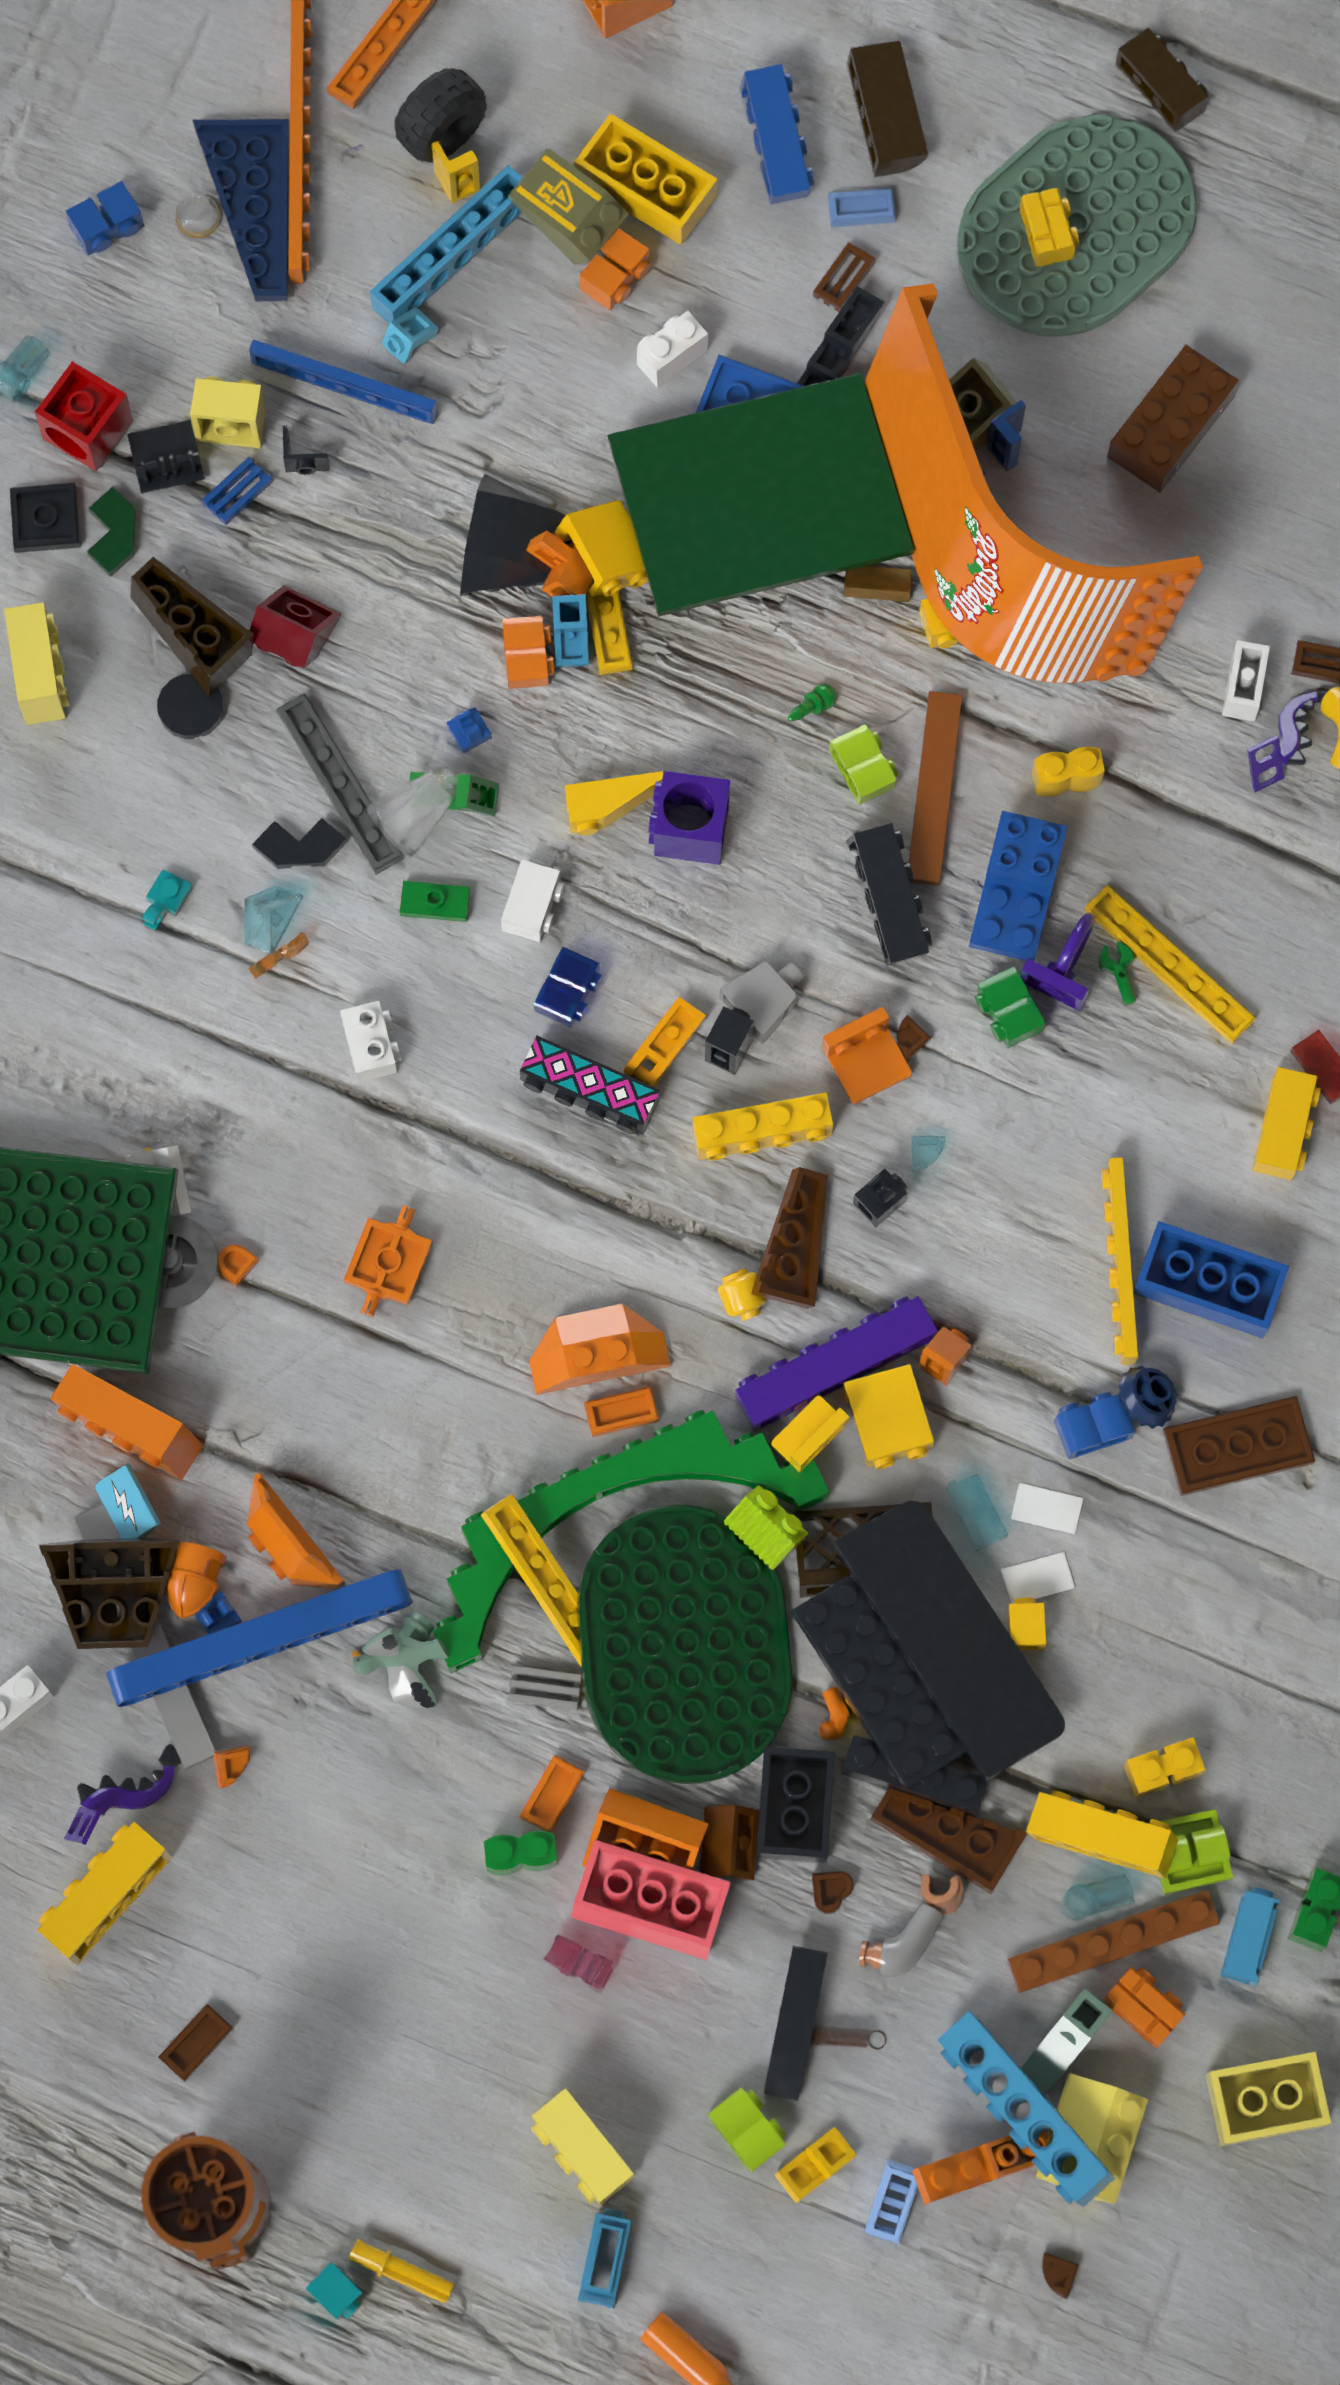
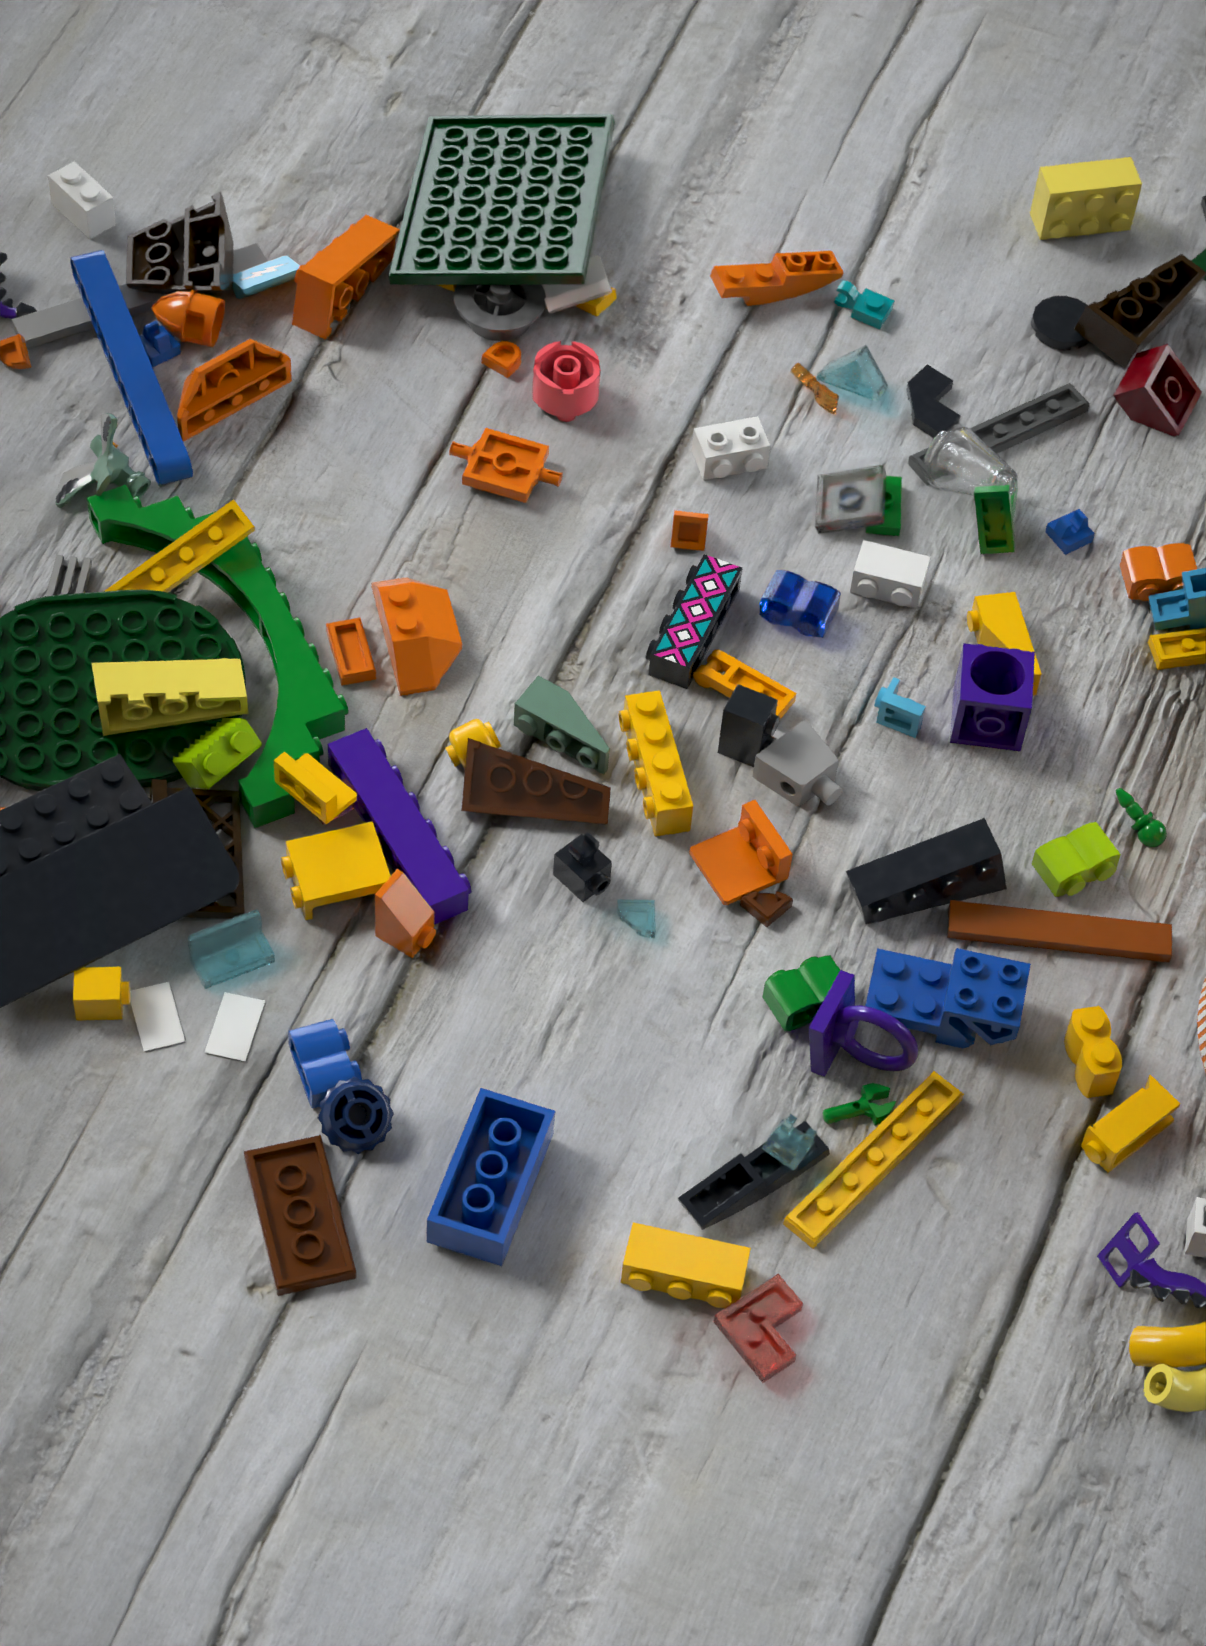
camera: 85 degrees right, 20 degrees down
yellow plate [1101,1157,1138,1365] -> none
none -> light yellow wedge [92,658,248,736]
none -> sand green slope [514,675,610,774]
none -> coral brick [532,341,601,422]
none -> orange tile [670,510,709,551]
none -> black slope [678,1120,830,1230]
none -> orange slope [710,251,844,306]
none -> clear light blue tile [762,1114,817,1171]
none -> clear smoke tile [815,465,886,534]
none -> medium azure bracket [874,677,926,738]
none -> yellow window [1081,1074,1181,1173]

